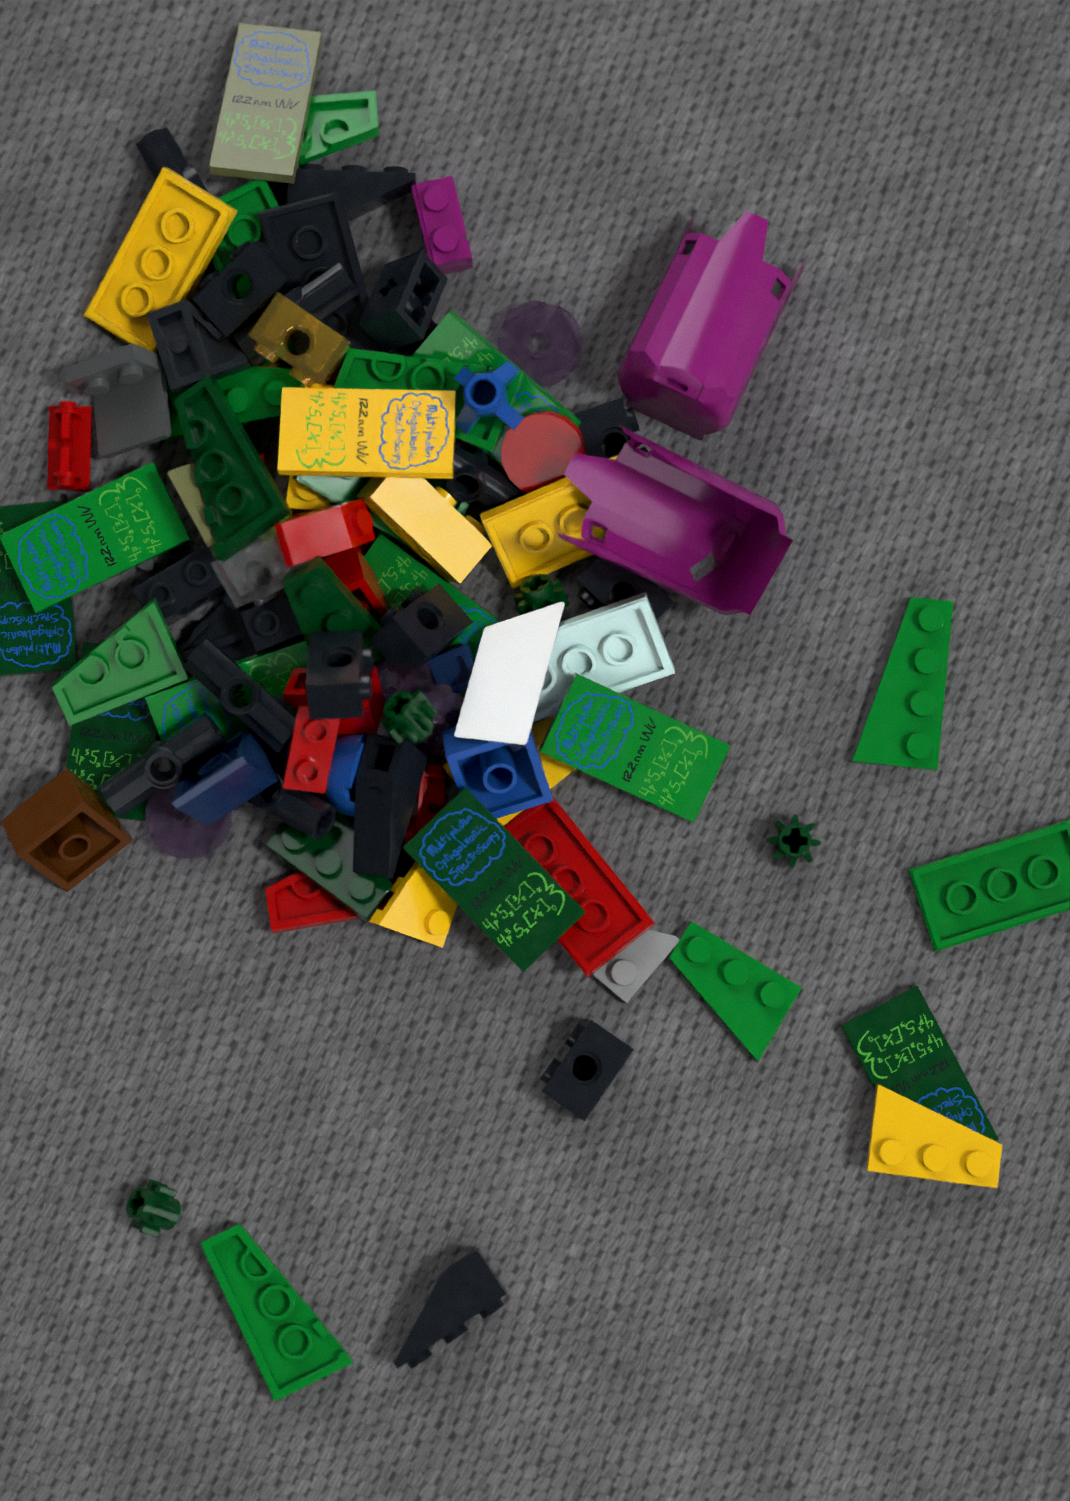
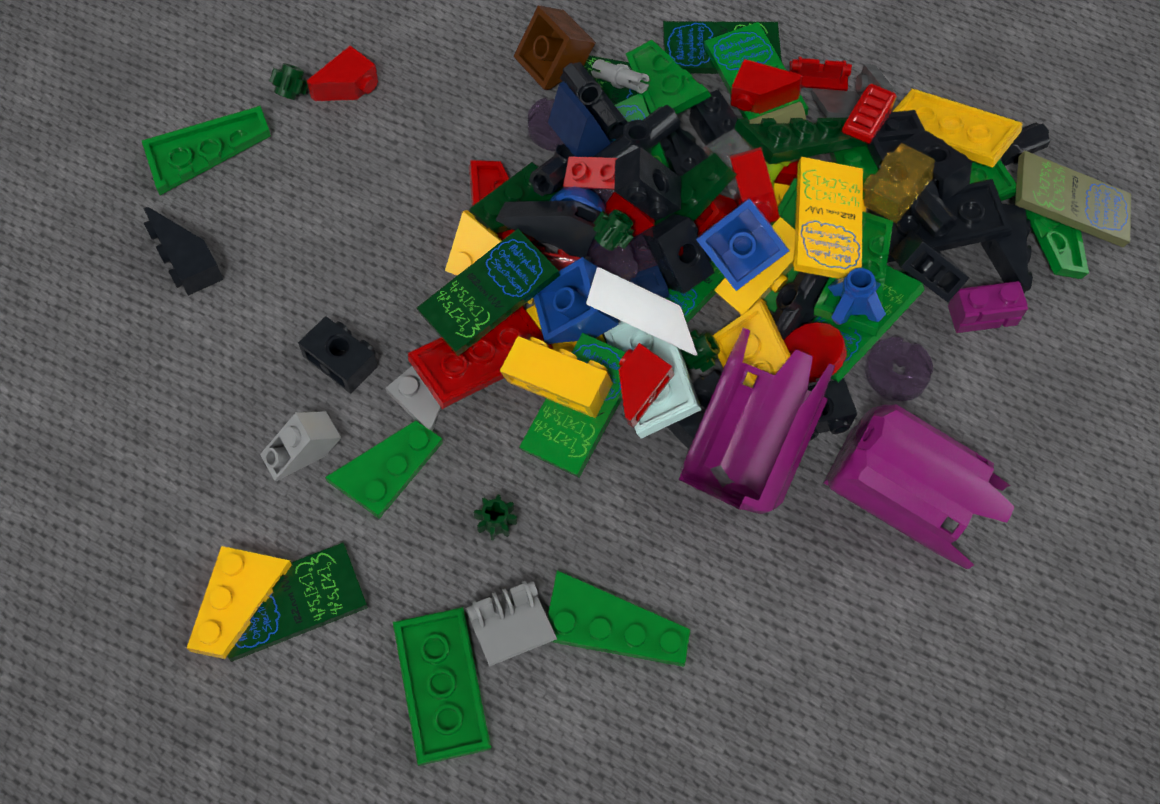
camera: 90 degrees right, 20 degrees down
none -> light grey slope [260,411,341,481]
none -> red slope [307,46,378,101]
none -> light grey hinge [465,581,557,667]
none -> yellow brick [500,336,613,419]
none -> light grey pin [591,59,649,93]
none -> red slope [619,343,674,428]
none -> blue slope [696,198,789,291]
none -> red slope [731,59,802,114]
none -> red slope [841,84,897,144]

